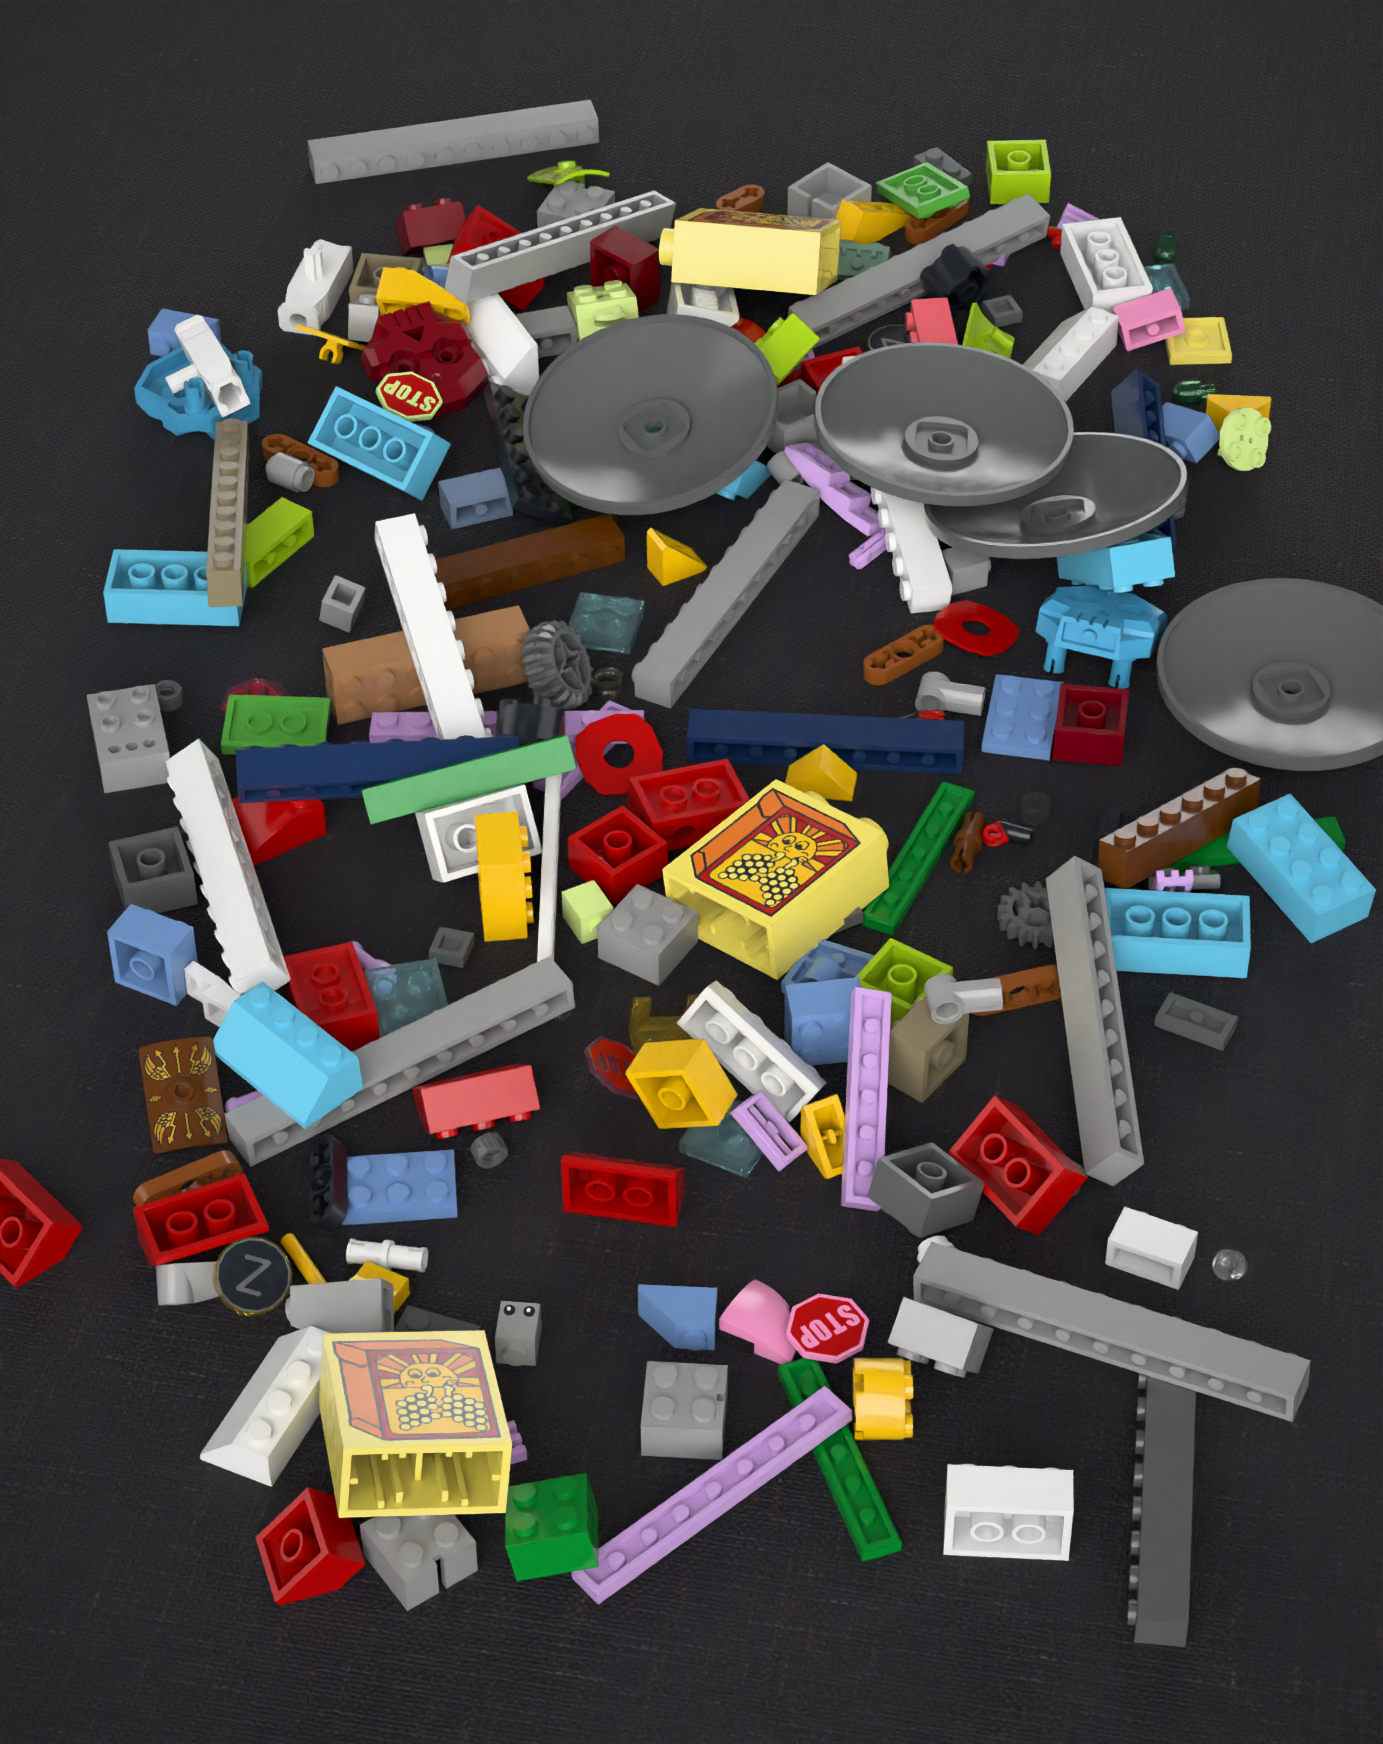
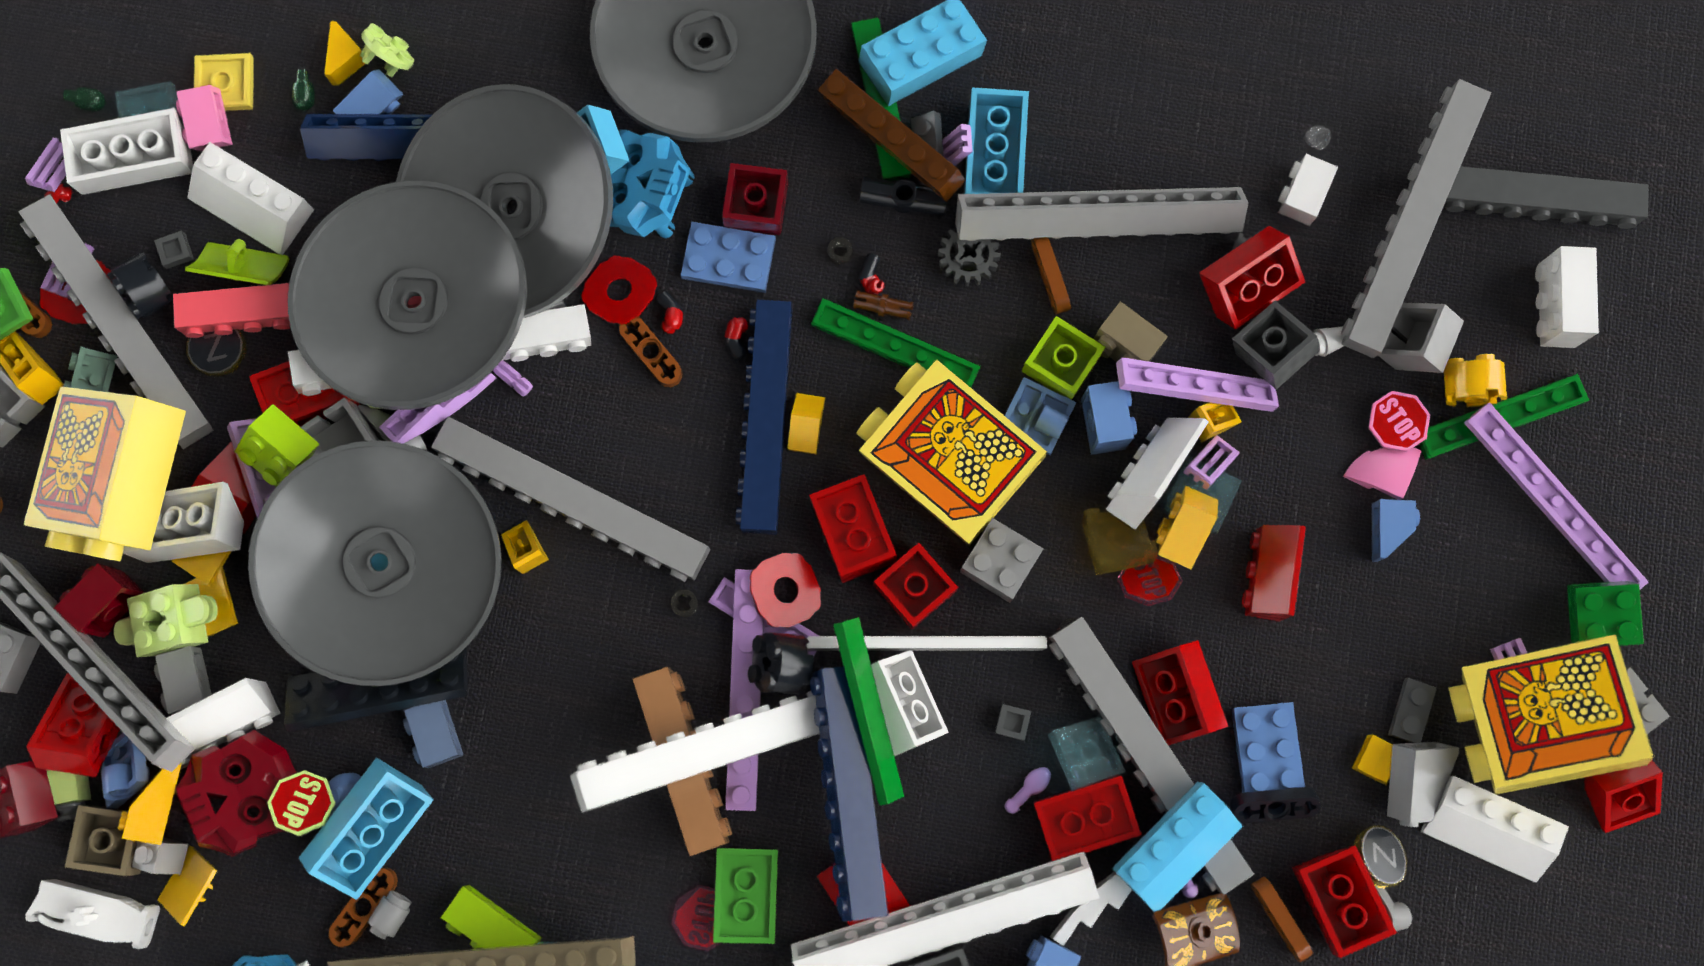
camera: 90 degrees left, 35 degrees up
yellow bar [281,1233,327,1284] -> none
light grey brick [319,575,366,633] -> none
white pin [346,1239,428,1273] -> none
reddish brown brick [434,514,625,610] -> none
dark grey axle [470,1132,508,1169] -> none
yellow brick [474,811,534,942] -> none
light grey brick [495,1301,542,1366] -> none
dark grey gear [520,620,594,711] -> none
yellowish green brick [562,880,613,944] -> none
clear light blue plate [568,592,645,654] -> none
light grey piece [641,1361,728,1460] -> none
light grey piece [915,672,986,716] -> none
light grey piece [924,974,1003,1024] -> none
dark grey plate [1155,992,1238,1051] -> none
none -> red arm [656,291,683,334]

